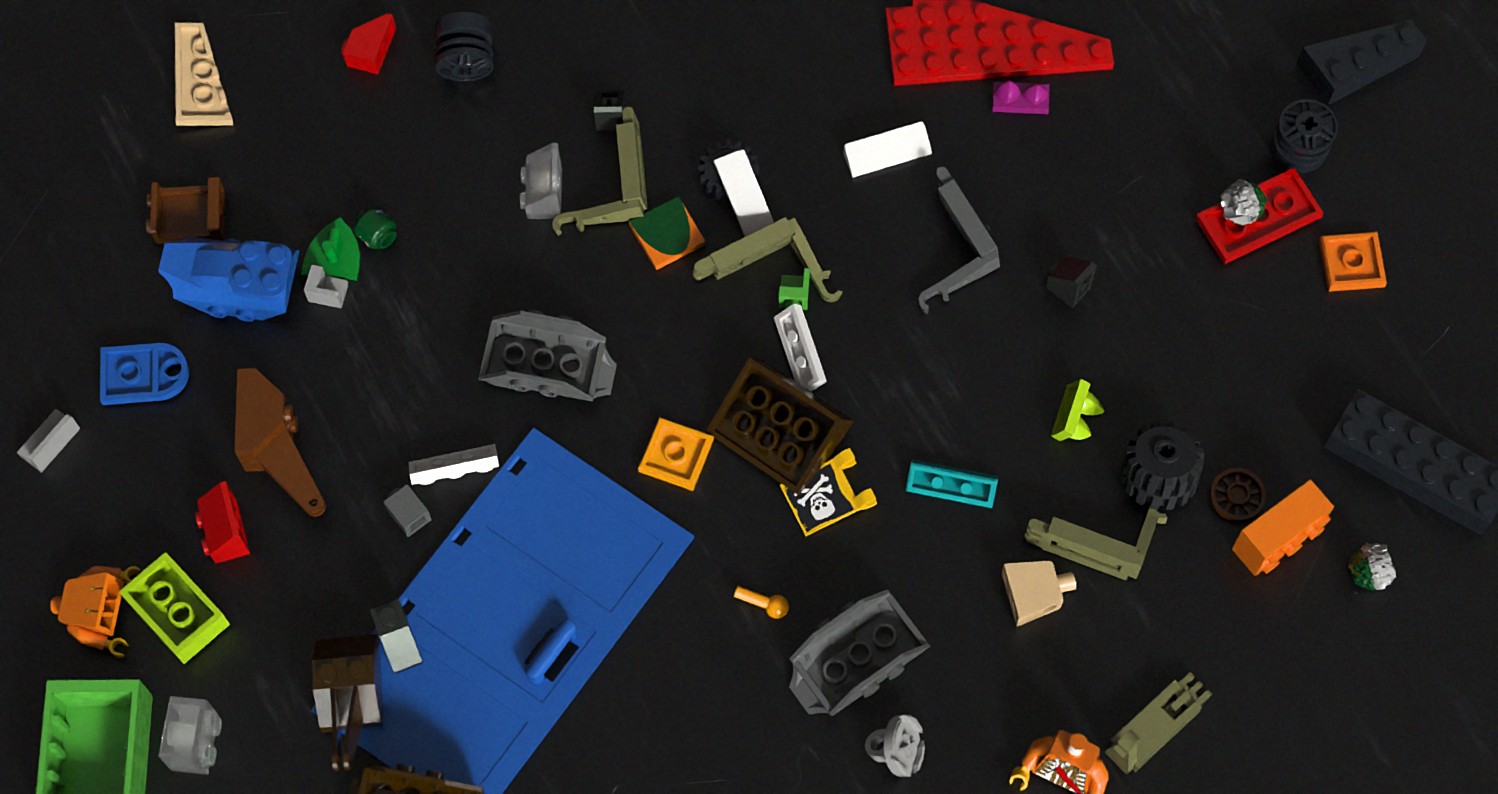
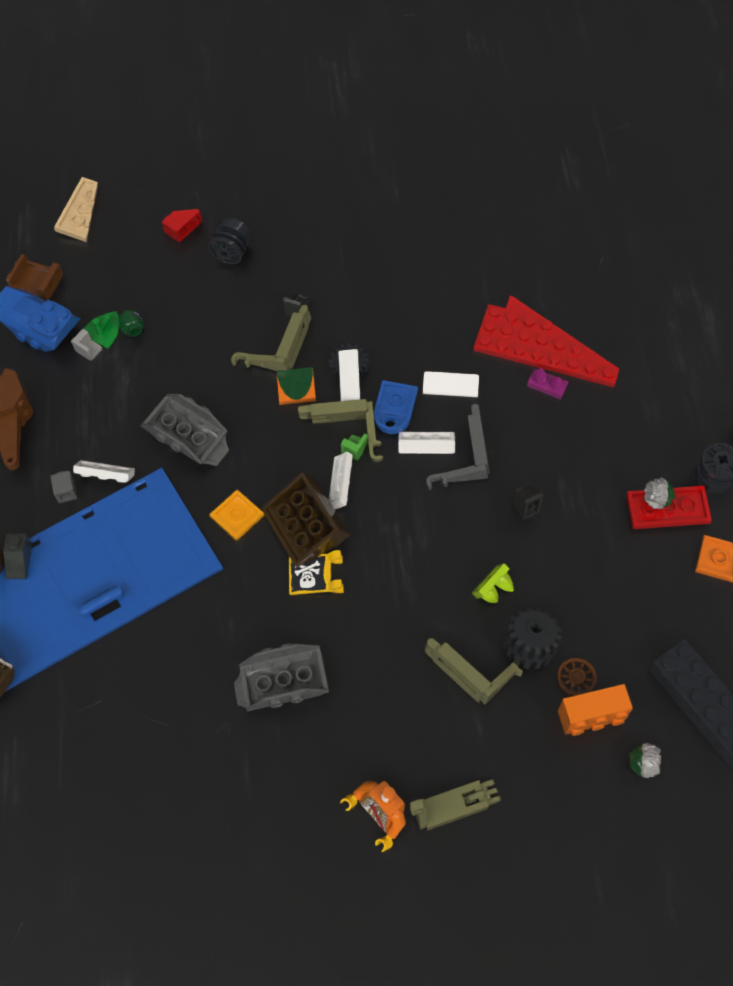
camera: 25 degrees right, 5 degrees down
clear slope [520,143,562,219] -> none
light orange bar [733,586,789,619] -> none
light grey tile [865,715,925,777] -> none
teal slope [906,459,998,508] -> none
tan torso [1001,561,1076,626] -> none
none -> blue plate [374,380,418,434]
none -> white slope [399,432,455,454]

